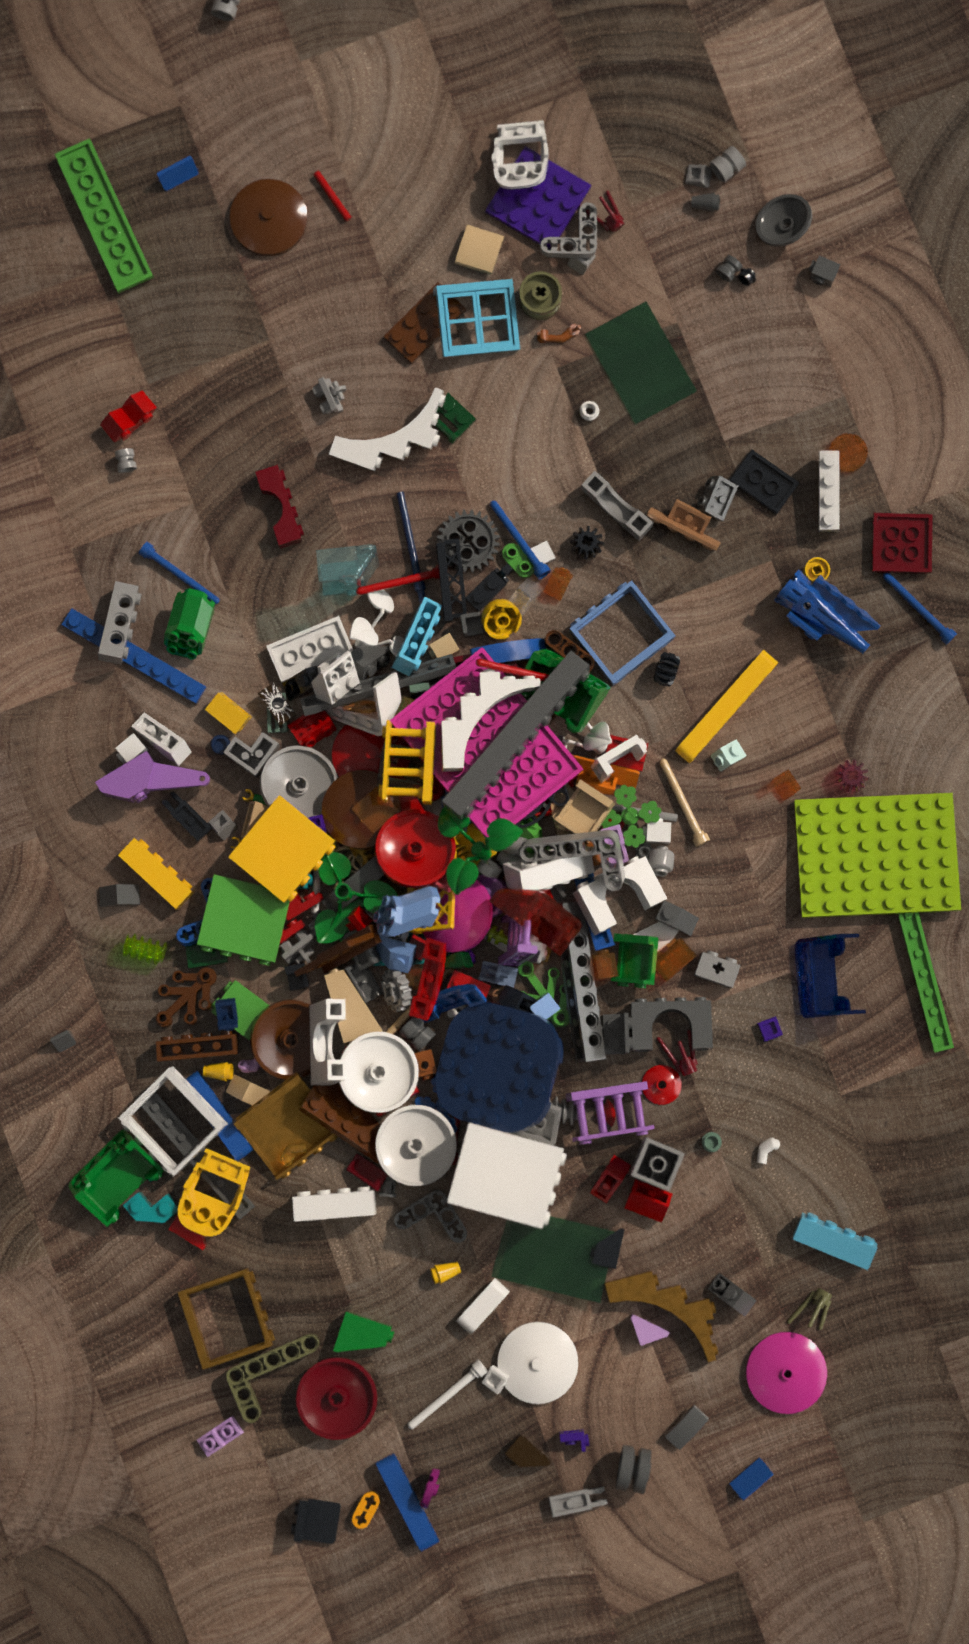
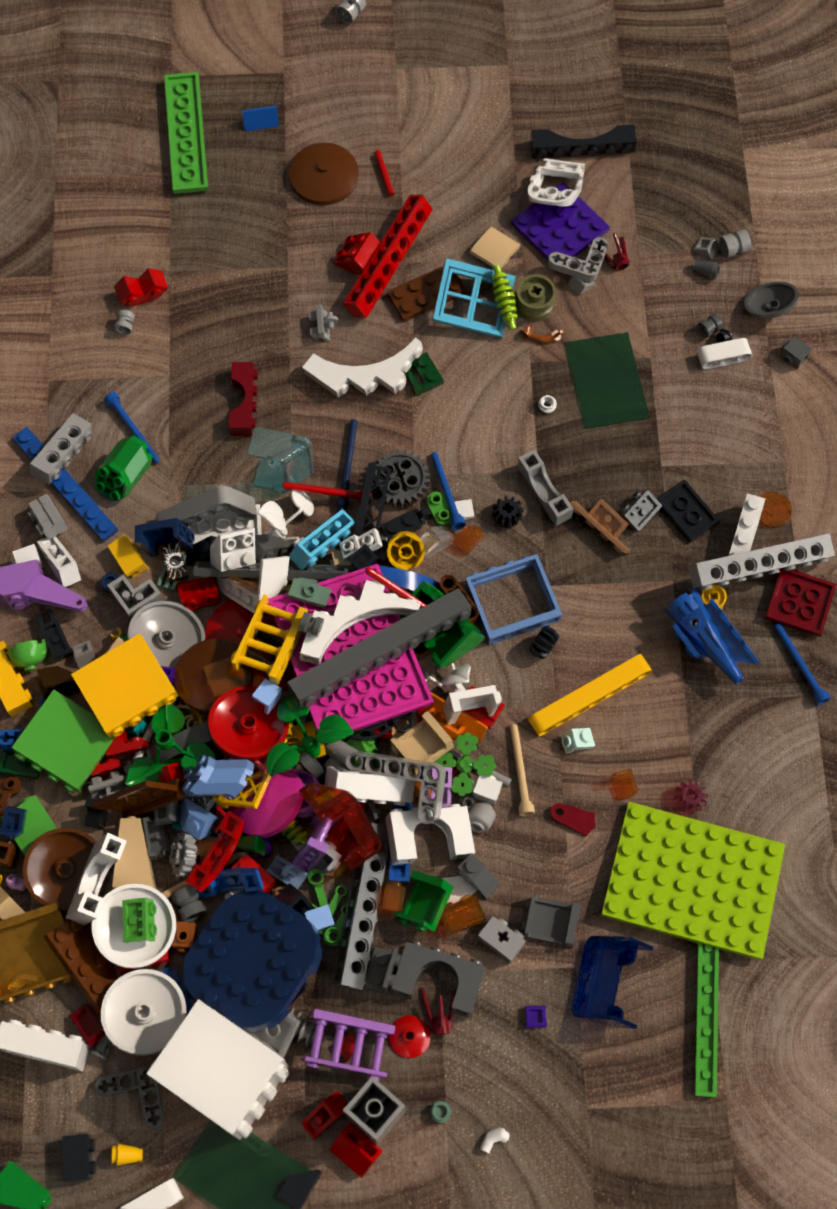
camera: 15 degrees right, 15 degrees down
none -> bright green cylinder [6,639,47,671]
none -> light grey brick [27,494,67,539]
none -> dark brown slope [37,666,81,699]
none -> black brick [62,1134,96,1182]
none -> bright green bracket [122,897,157,943]
none -> dark blue panel [134,518,195,557]
none -> light grey beam [156,486,257,527]
none -> light blue panel [252,678,282,715]
none -> sand green plate [288,578,332,609]
none -> dark grey wheel [298,612,324,637]
none -> red slope [333,232,380,275]
none -> white slope [339,528,383,560]
none -> red brick [343,195,433,318]
none -> black bracket [348,544,379,571]
none -> lime piece [492,265,518,331]
none -> dark grey panel [521,894,581,948]
none -> black arch [530,124,637,158]
none -> dark red piece [550,803,596,836]
none -> light grey brick [688,533,835,591]
none -> white beam [697,338,752,369]

